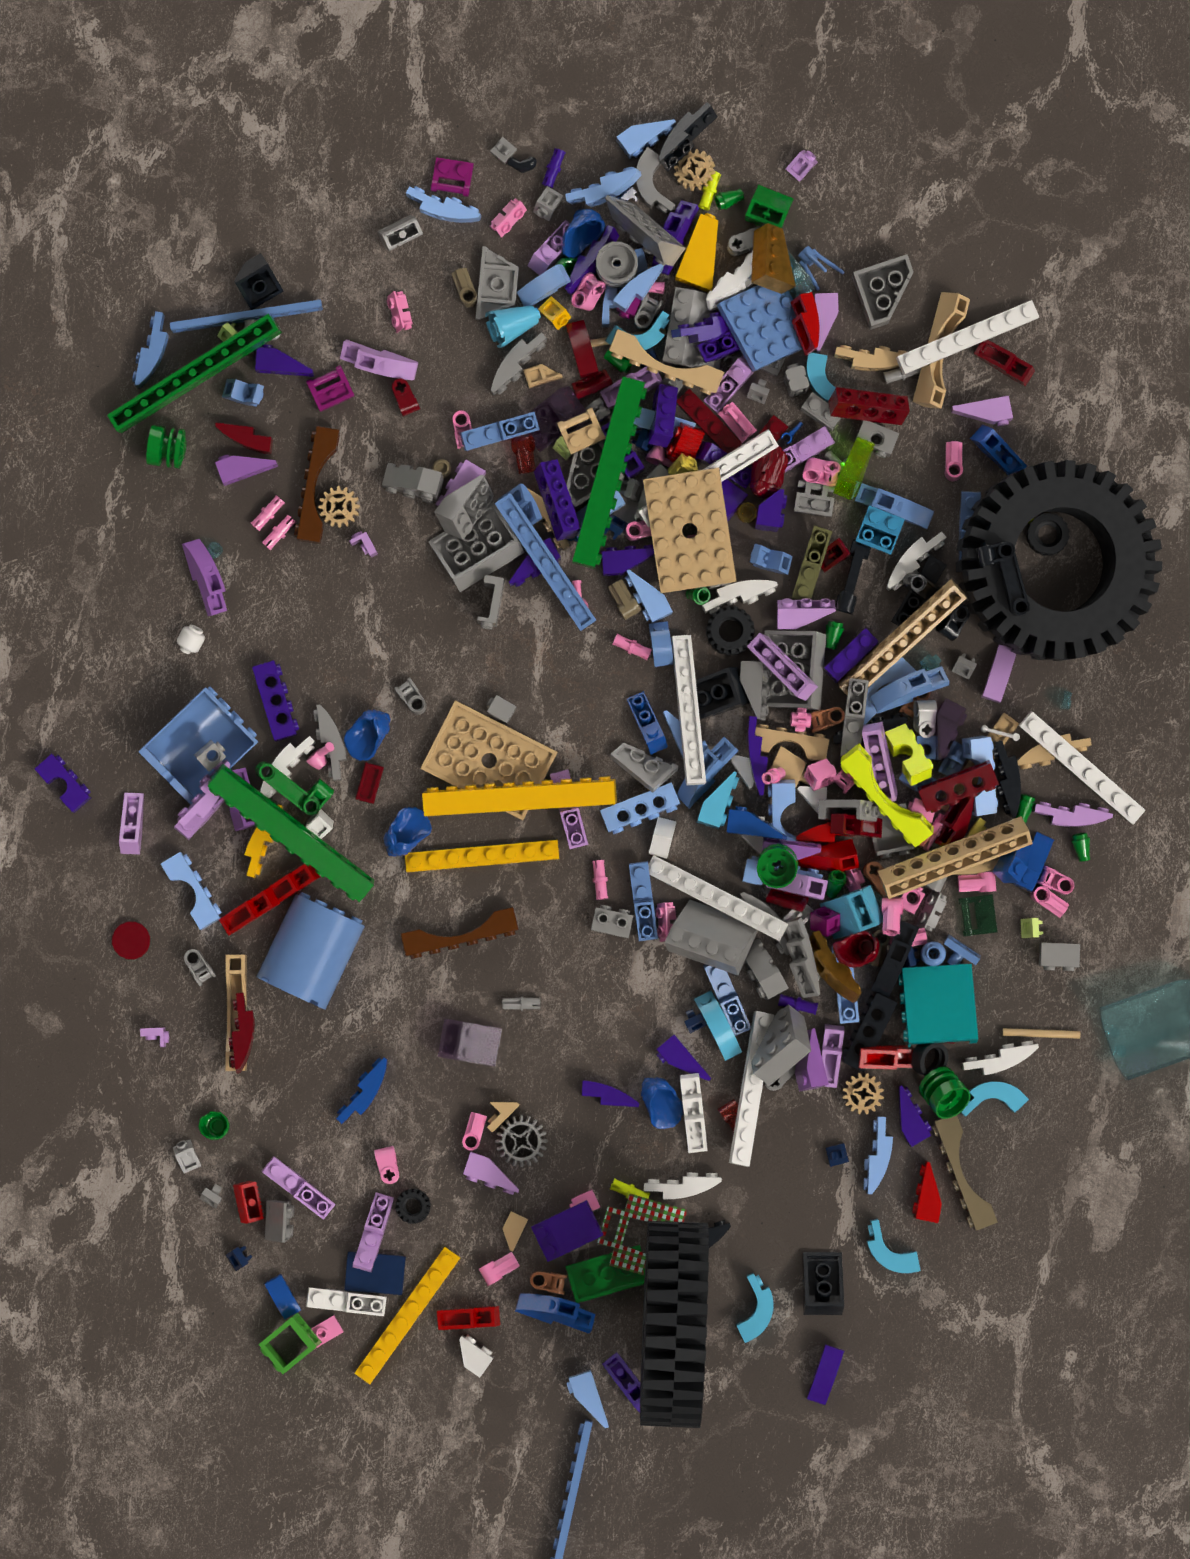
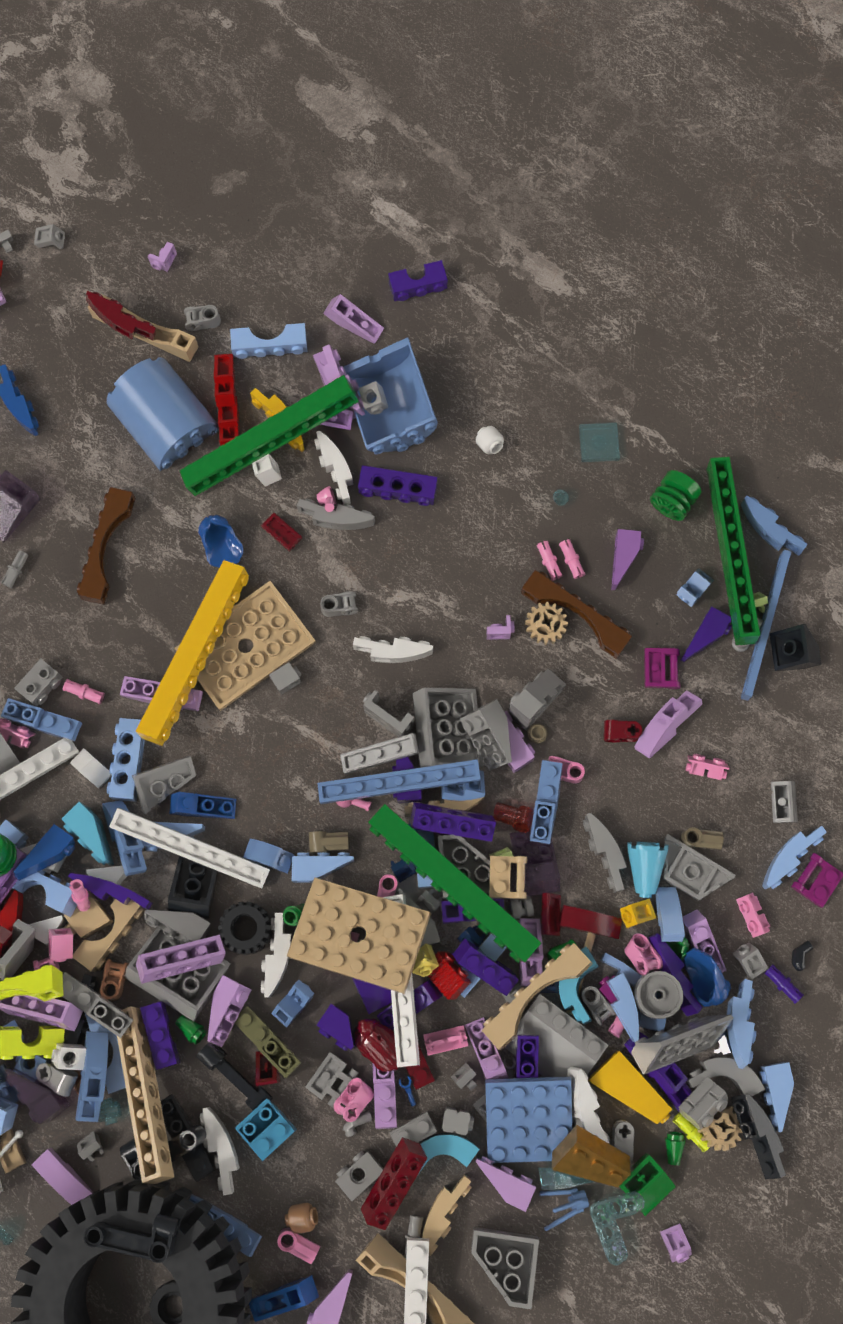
camera: 120 degrees right, 10 degrees down
dark red tile [112,922,151,960] -> none
medium lavender slope [182,539,227,616] -> none
green hair [198,1111,230,1140] -> none
dark red slope [215,423,273,455] -> none
green piece [255,761,334,815] -> none
blue hair [344,709,391,761] -> none
yellow plate [405,840,559,872] -> none
light grey tile [490,137,517,165] -> none
tan tile [523,364,563,389] -> none
dark purple slope [602,545,655,576] -> none
bright pink pin [612,633,652,660] -> none
bright pink bar [645,445,674,467] -> none
dark purple slope [671,312,730,343] -> none
dark red plate [676,389,742,454] -> none
clear yellow wheel [737,503,757,523] -> none
bright pink gear [790,708,811,732] -> none
red slope [791,292,820,355] -> none
clear neon green slope [833,437,875,500] -> none
medium blue slope [855,483,934,529] -> none
none -> white brick [52,1043,86,1070]
none -> medium nougat head [285,1203,318,1234]
none -> light grey tile [340,733,419,774]
none -> white slope [353,636,433,663]
none -> clear light blue plate [579,423,620,462]
none -> clear light blue beam [590,1192,645,1266]
none -> light grey brick [678,1077,728,1130]

